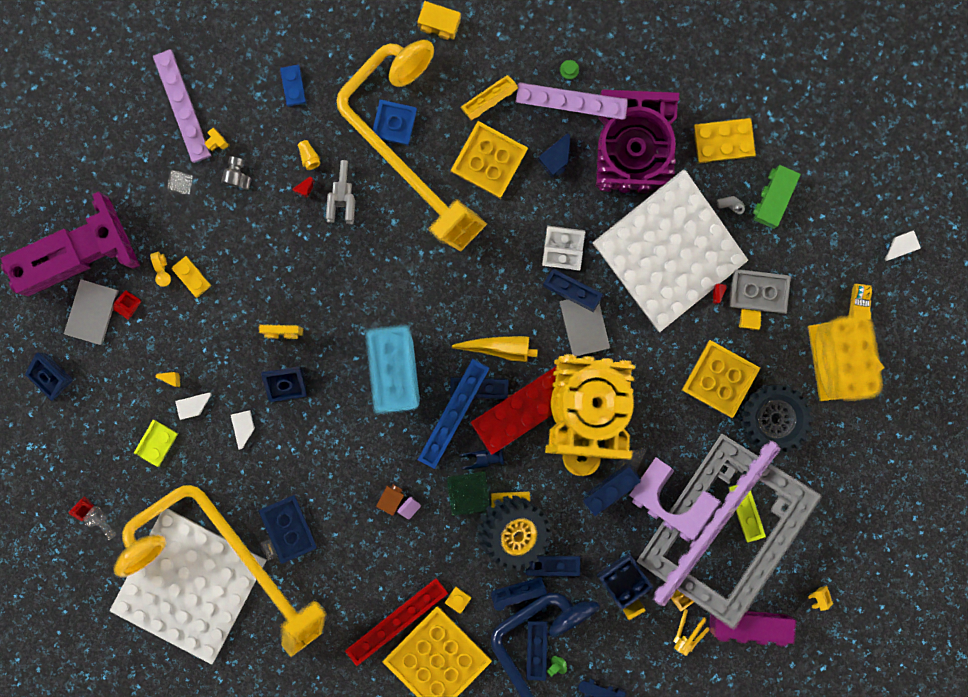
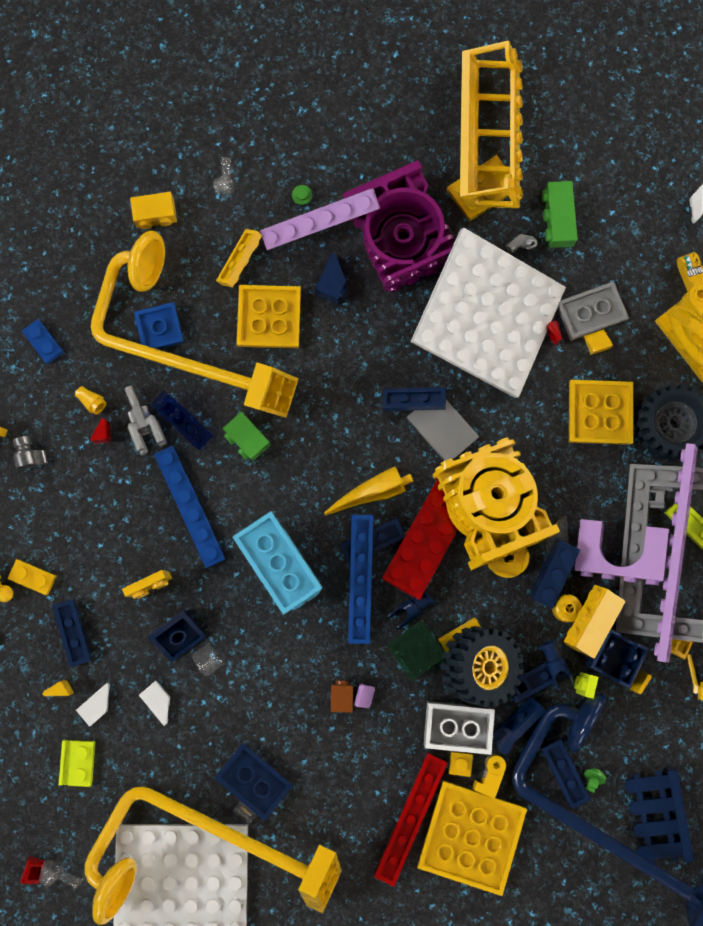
camera: 25 degrees left, 5 degrees down
white slope [542,226,585,270] -> none
none -> dark blue plate [52,599,92,667]
none -> clear blue slope [150,390,213,451]
none -> blue plate [154,446,226,568]
none -> clear slope [191,643,223,677]
none -> clear bar [213,157,234,195]
none -> bright green brick [223,412,271,462]
none -> white brick [424,701,495,755]
none -> yellow window [460,41,523,208]
none -> yellow leg [472,754,506,799]
none -> dark blue piece [539,639,575,691]
none -> yellow head [552,595,582,623]
none -> yellow slope [564,585,626,659]
none -> neon yellow plate [574,672,599,699]

